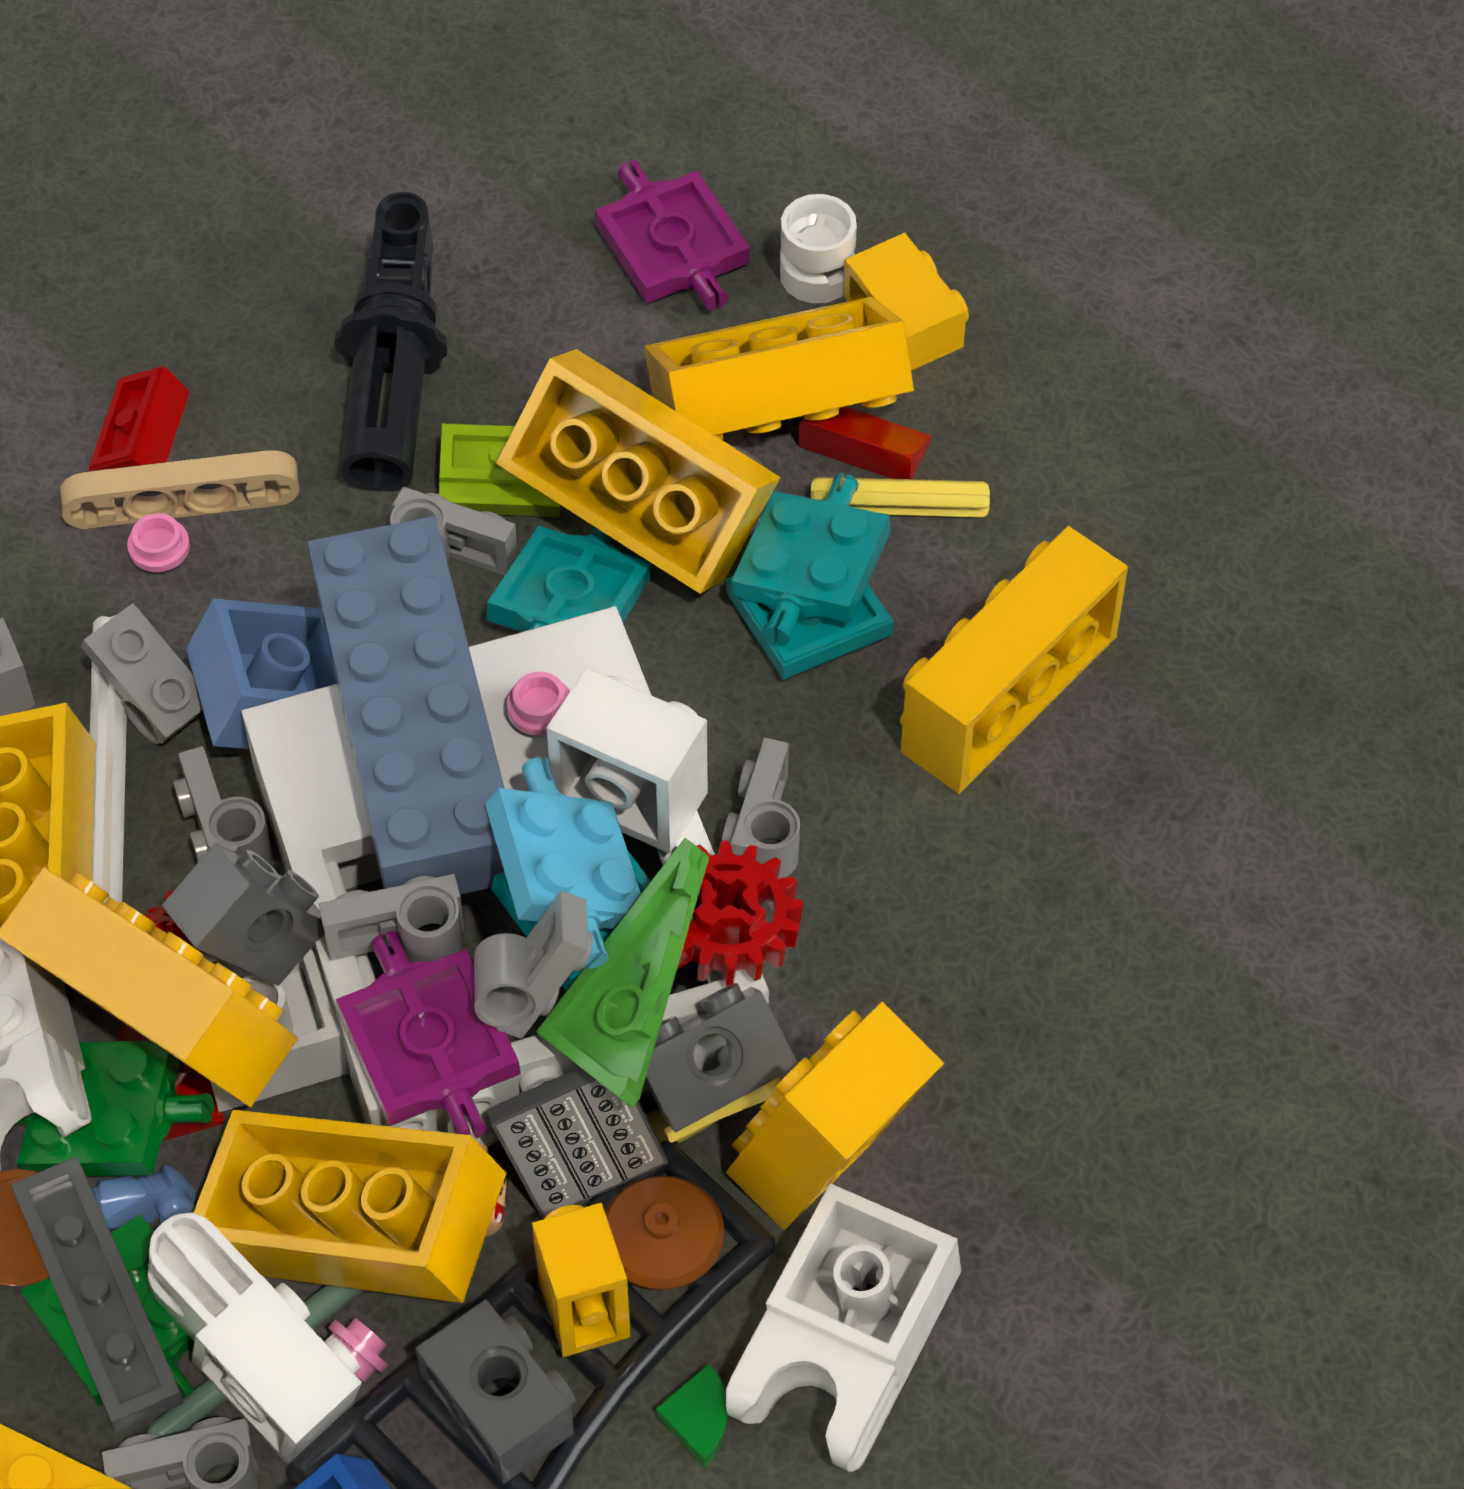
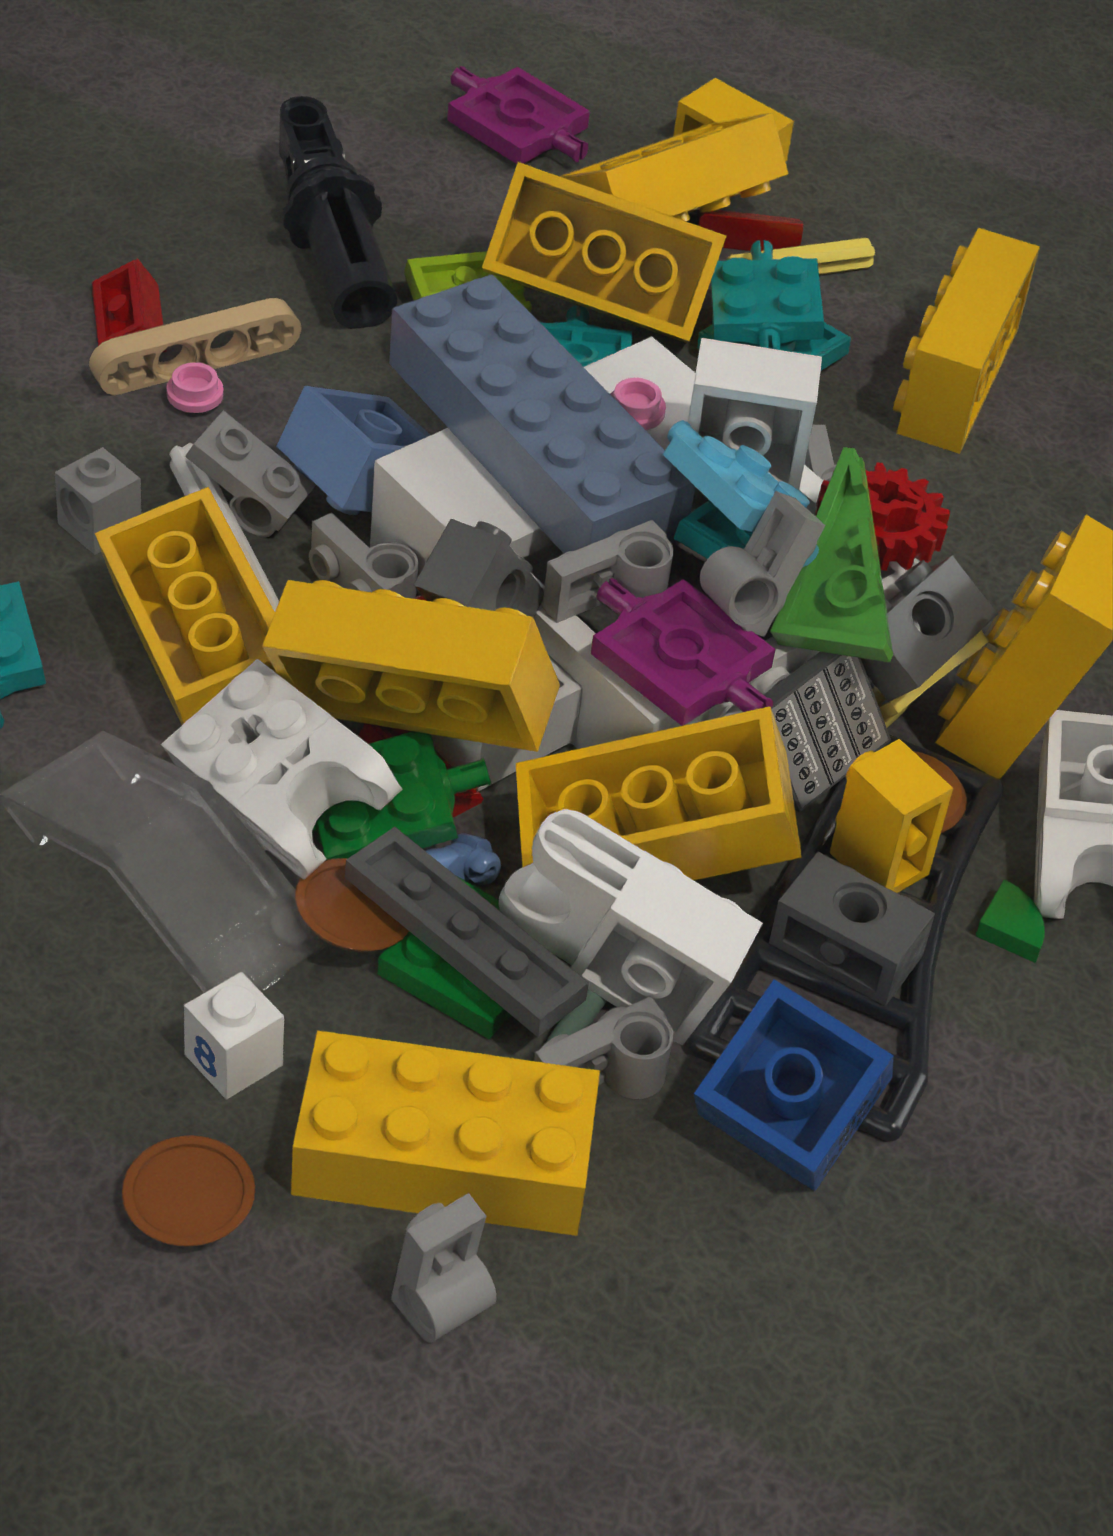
camera: 25 degrees left, 10 degrees down
white wheel [780,194,857,303] -> none

